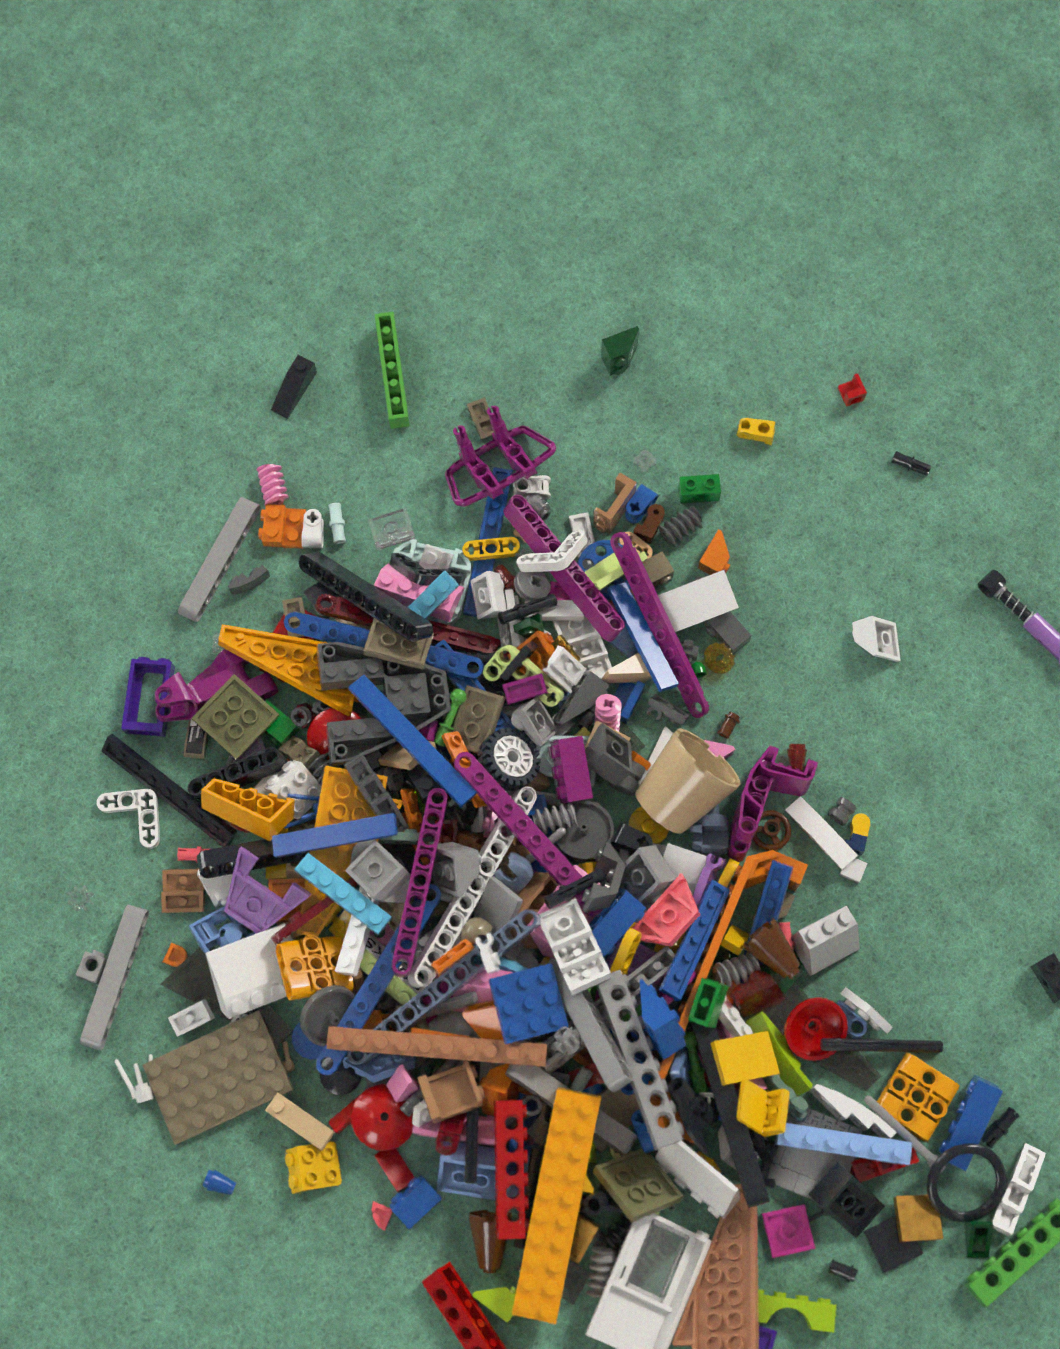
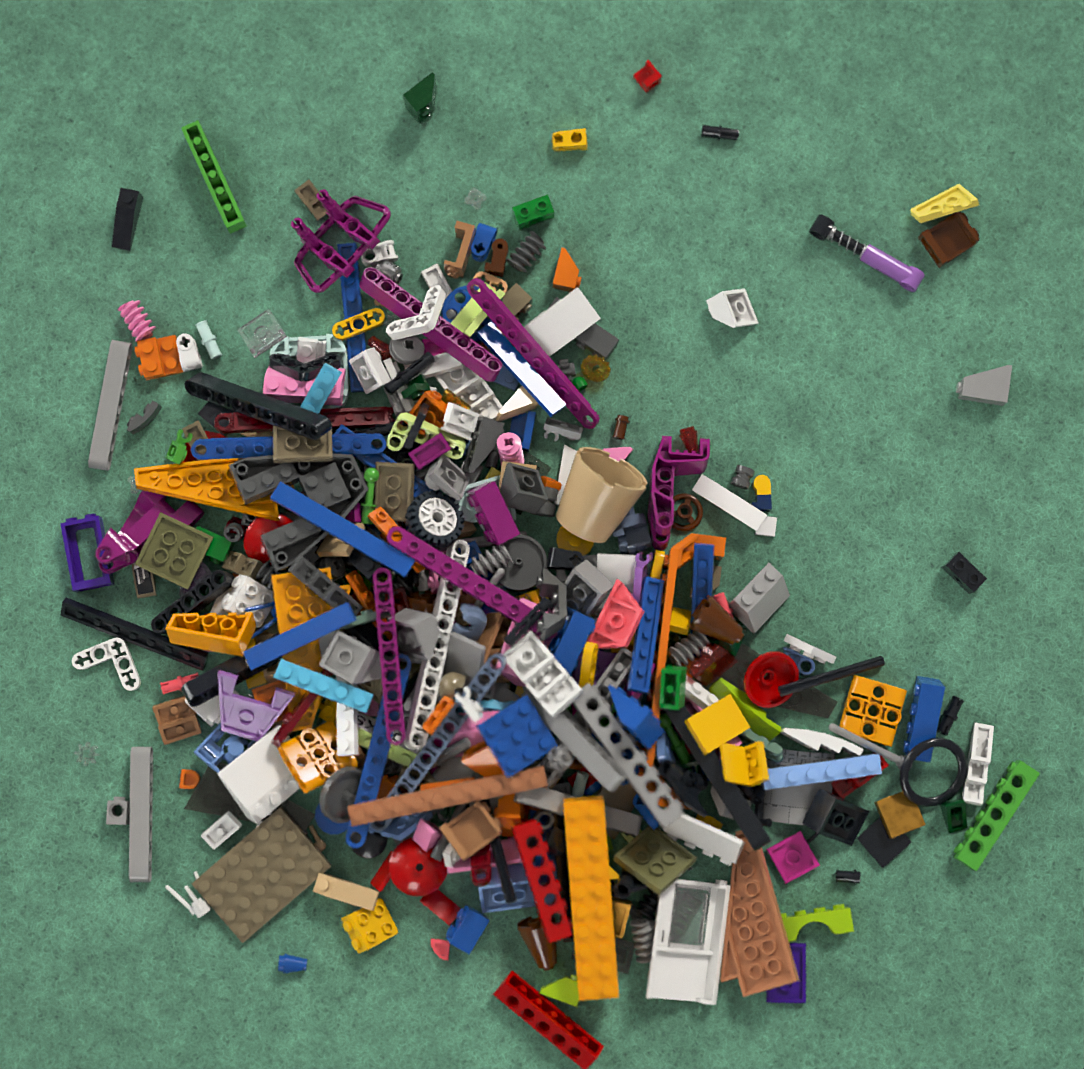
camera: 20 degrees left, 10 degrees up
none -> bright green plate [165,429,193,465]

